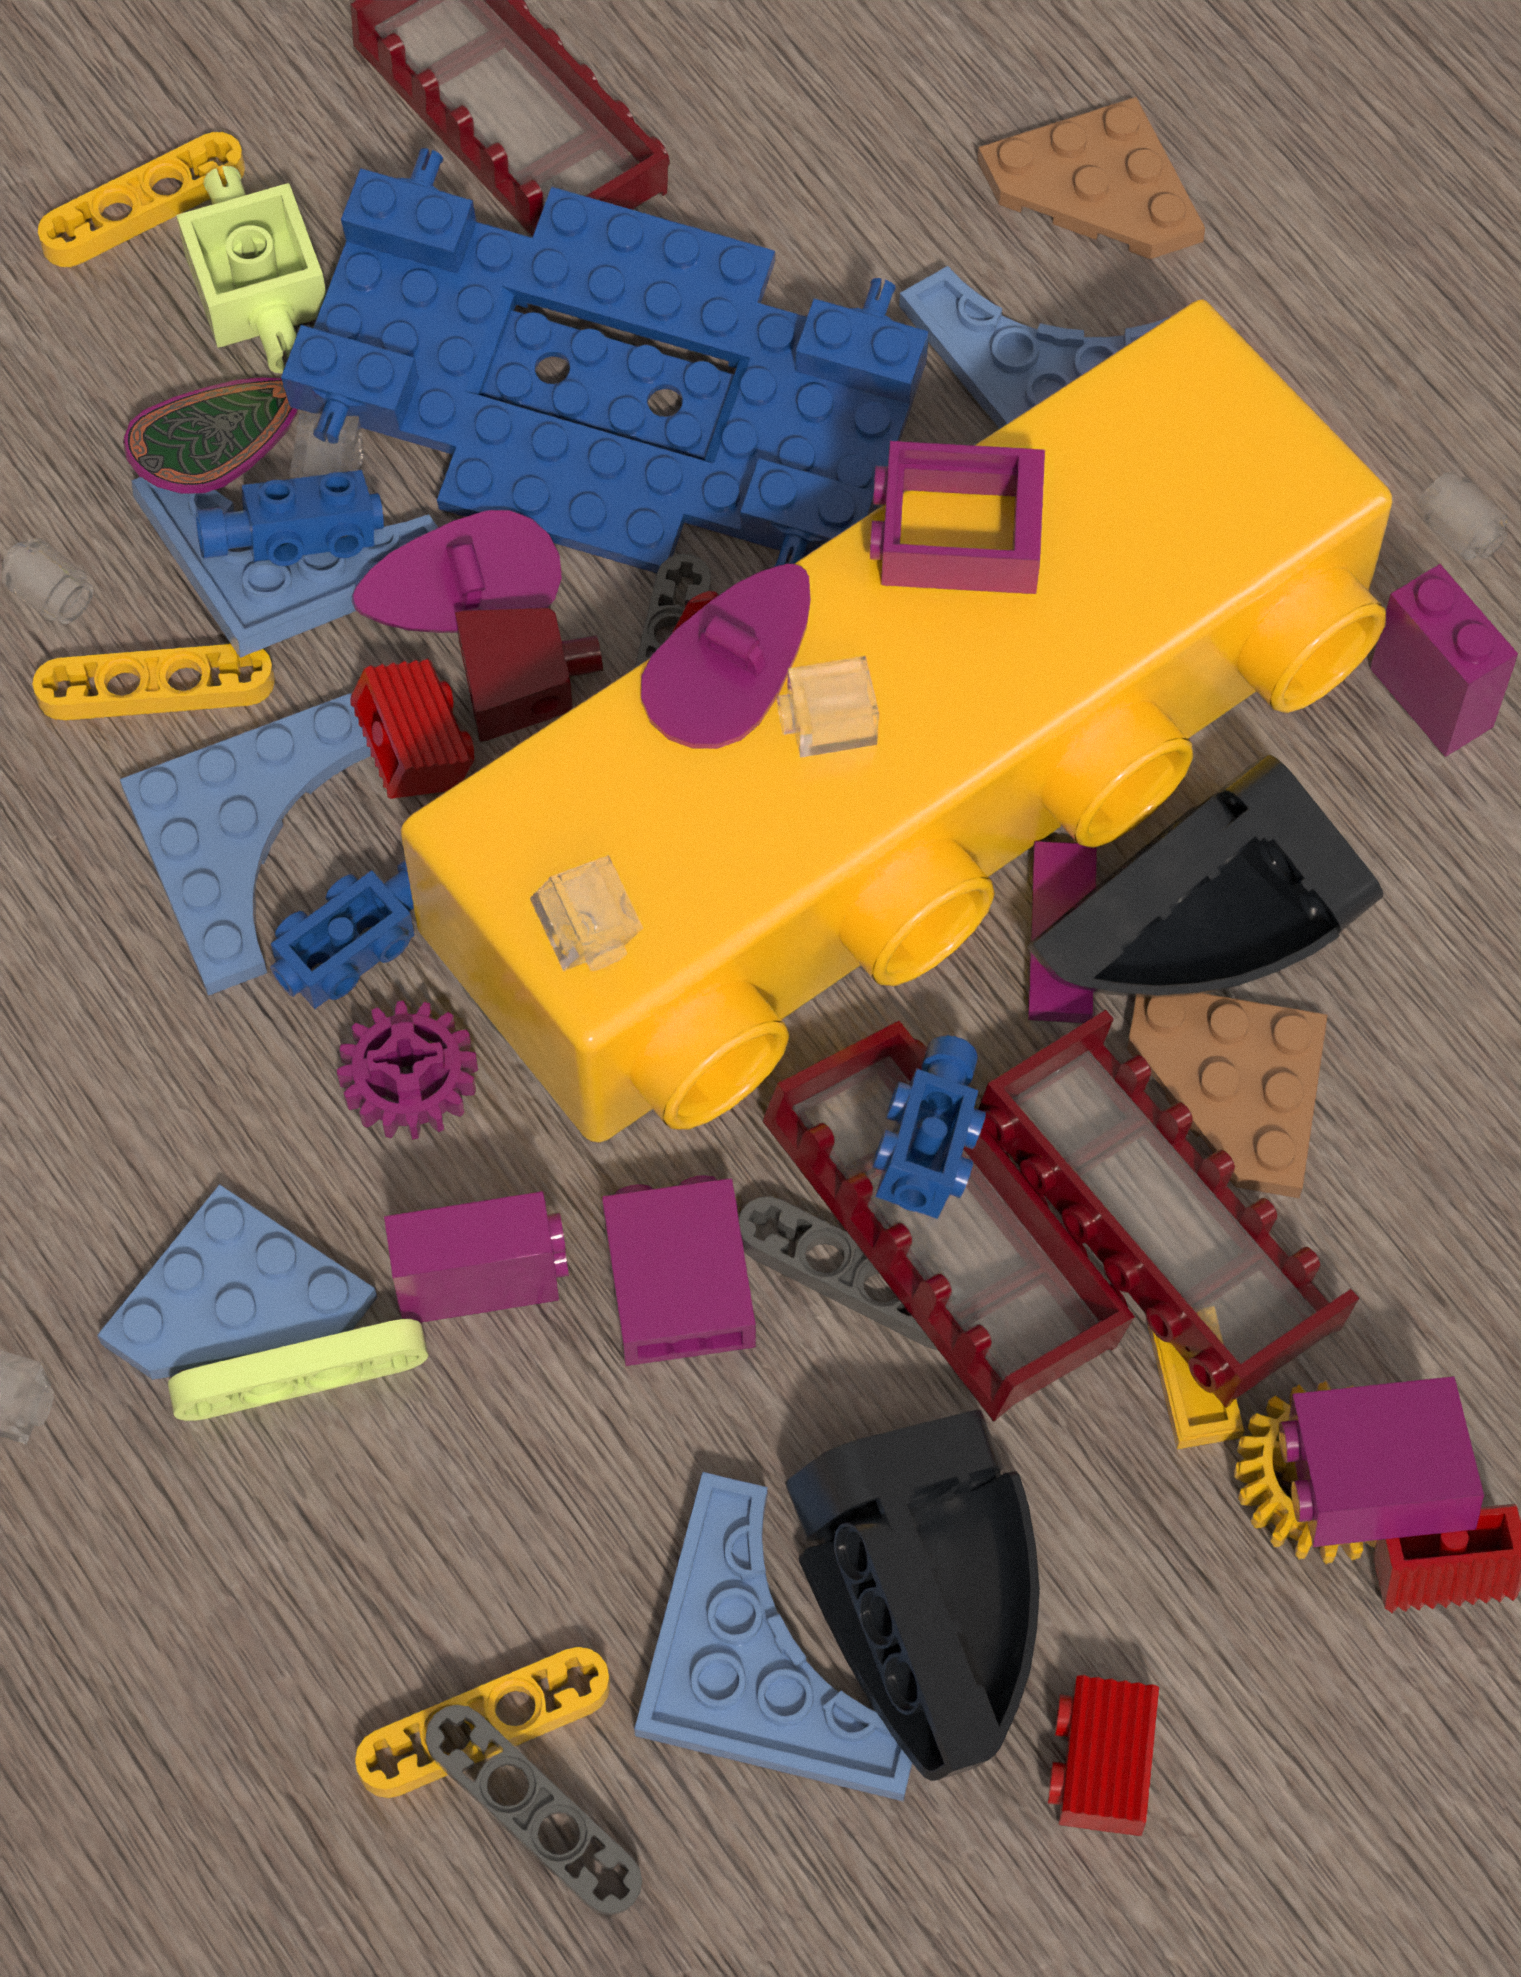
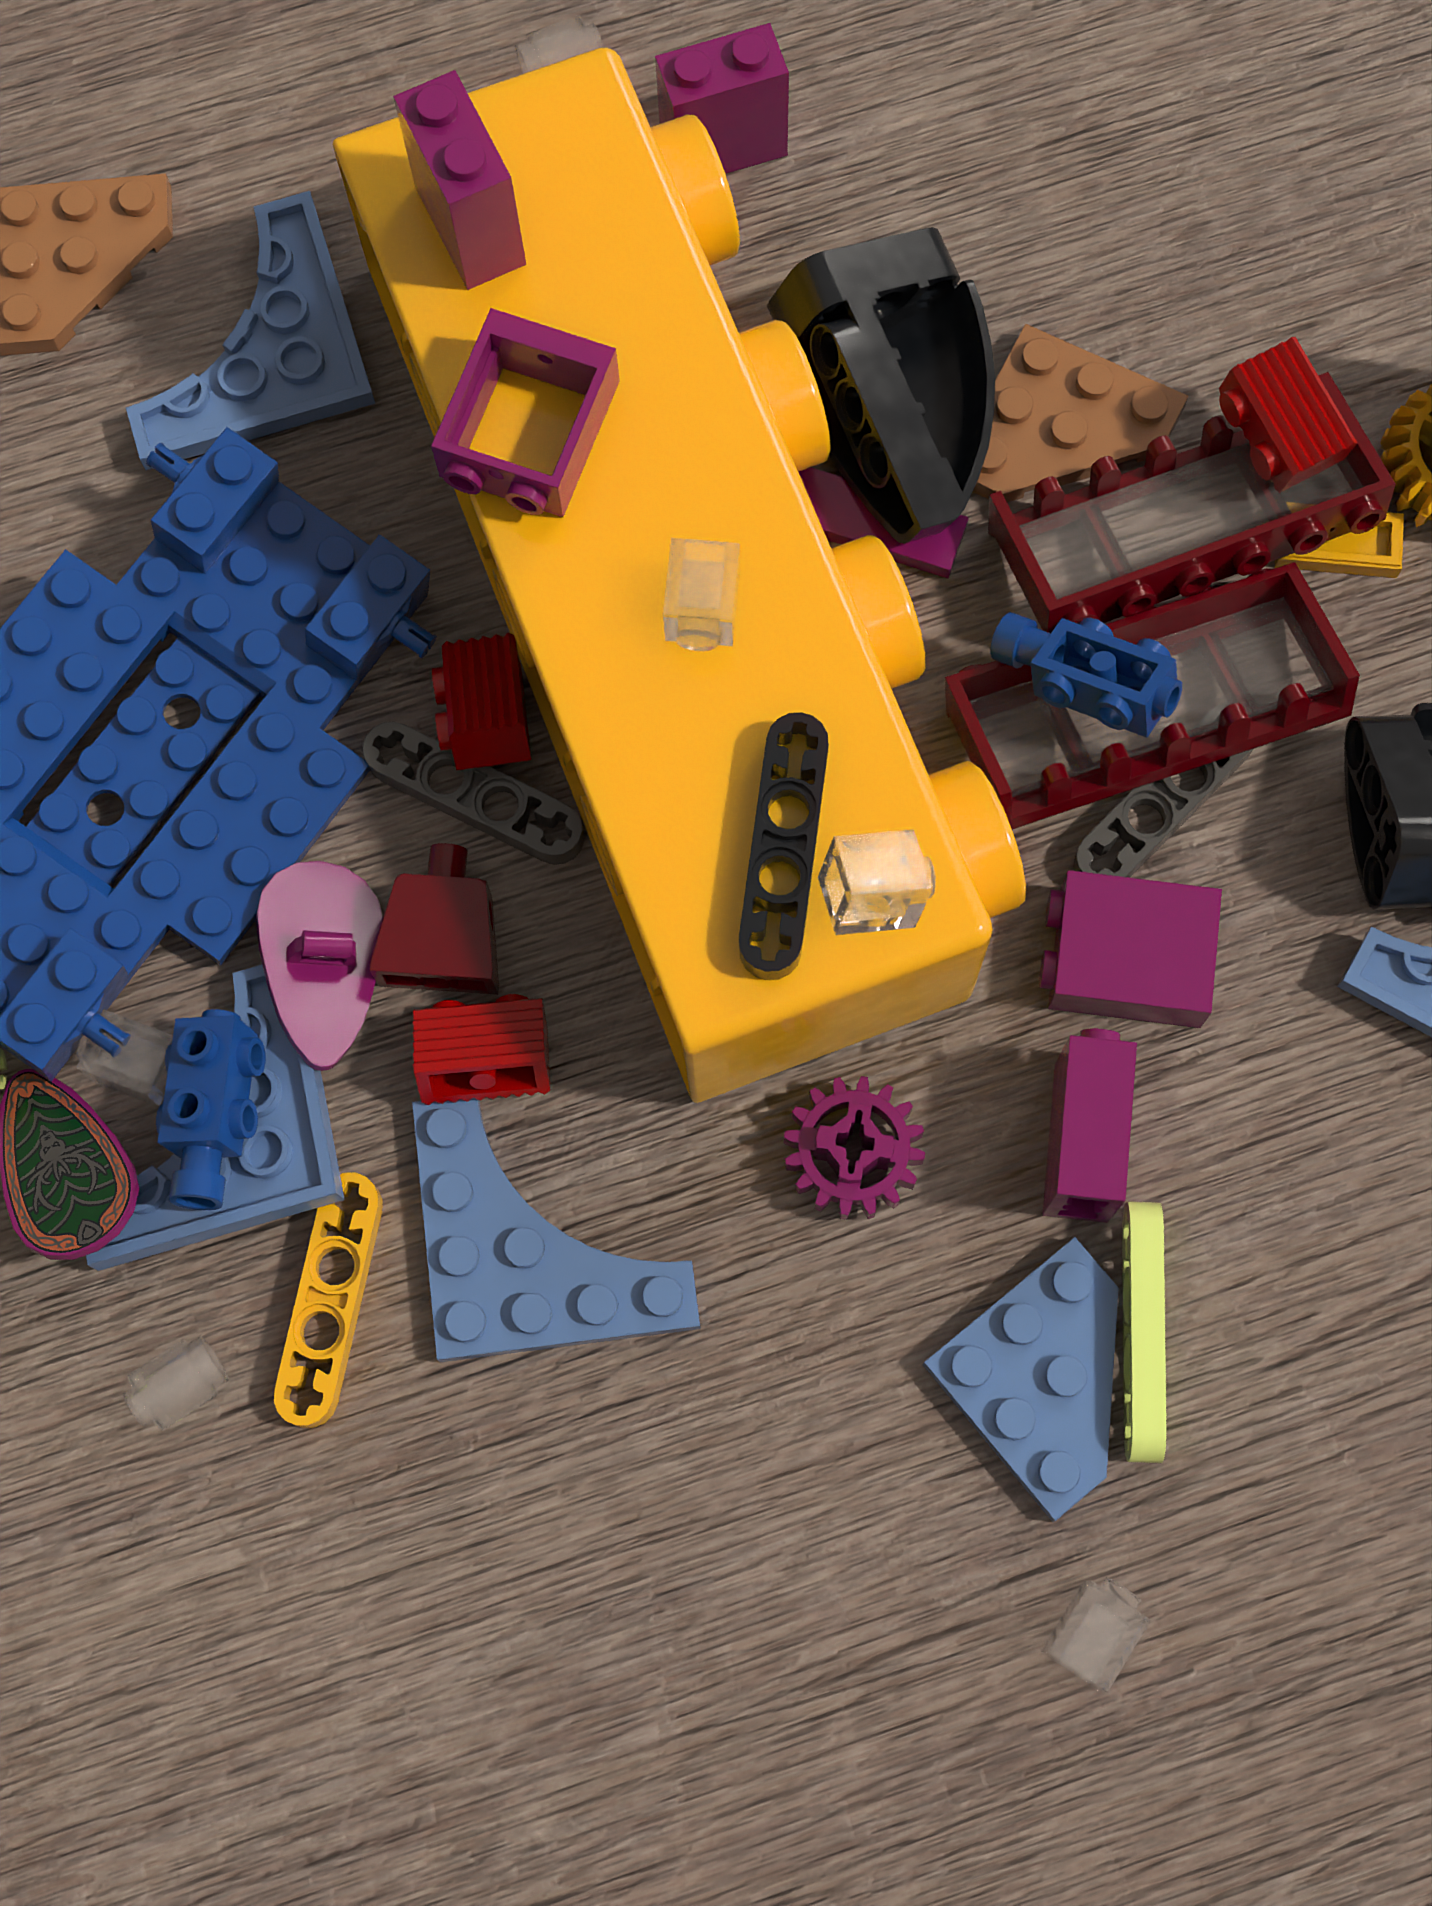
camera: 70 degrees left, 10 degrees up
blue brick [270,860,415,1009] -> none
magenta shield [641,564,811,749] -> none
none -> magenta brick [393,70,527,290]
none -> black beam [739,712,829,980]
none -> red brick [1219,337,1357,493]

